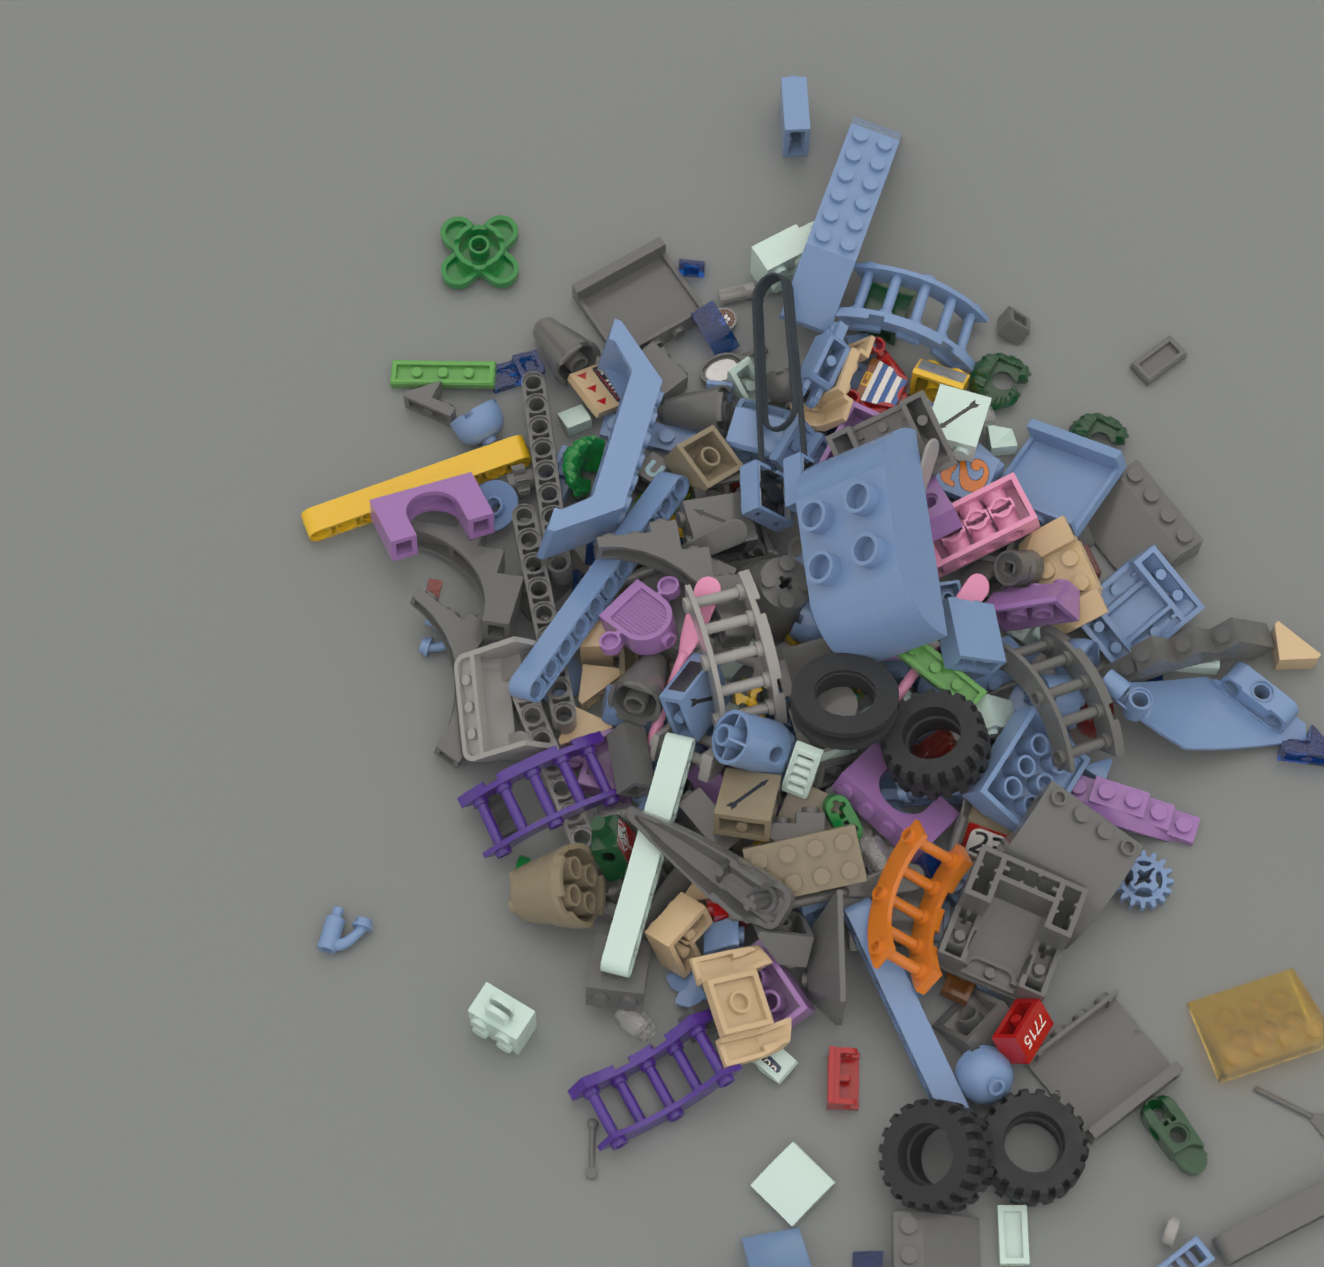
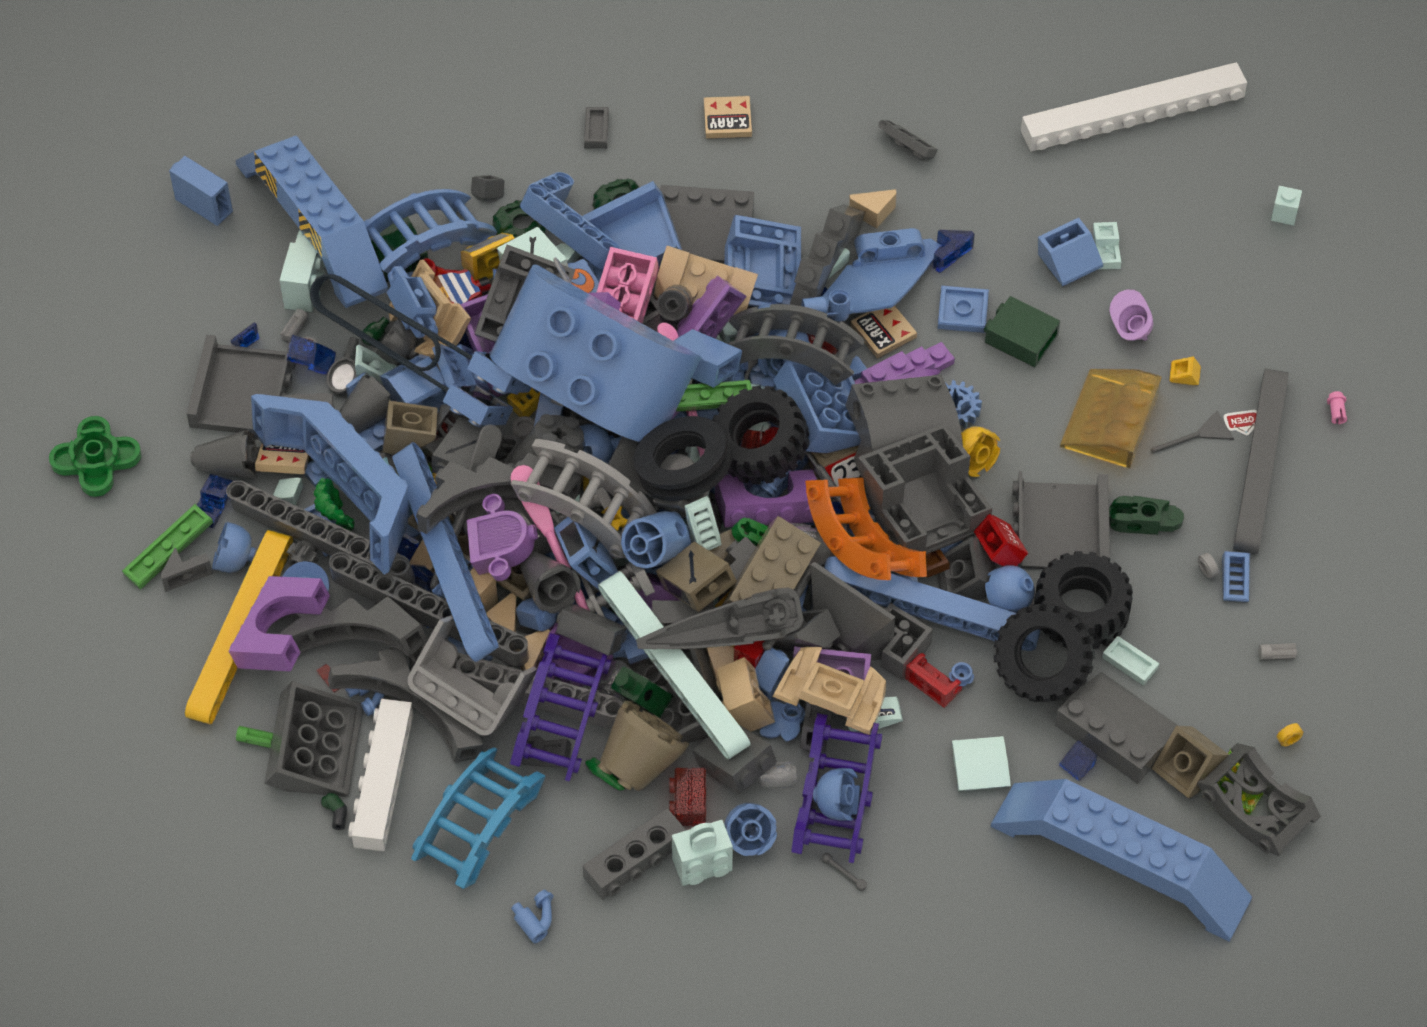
camera: 50 degrees left, 10 degrees down
none -> bright green piece [236,726,273,748]
none -> dark grey slope [264,681,362,797]
none -> arm [321,793,347,830]
none -> white brick [348,699,414,851]
none -> dark green cylinder [361,316,390,346]
none -> dark azure fence [411,747,546,889]
none -> medium blue beam [520,172,620,270]
none -> dark grey brick [583,808,686,900]
none -> clear red brick [669,768,706,826]
none -> tan tile [704,96,752,139]
none -> medium blue cylinder [724,803,777,856]
none -> medium blue cylinder [813,768,861,821]
none -> tan tile [850,306,917,359]
none -> dark grey brick [881,603,933,680]
none -> medium blue tile [937,286,989,333]
none -> medium blue plate [949,662,974,687]
none -> yellow cylinder [961,426,1000,477]
none -> dark green brick [984,296,1060,368]

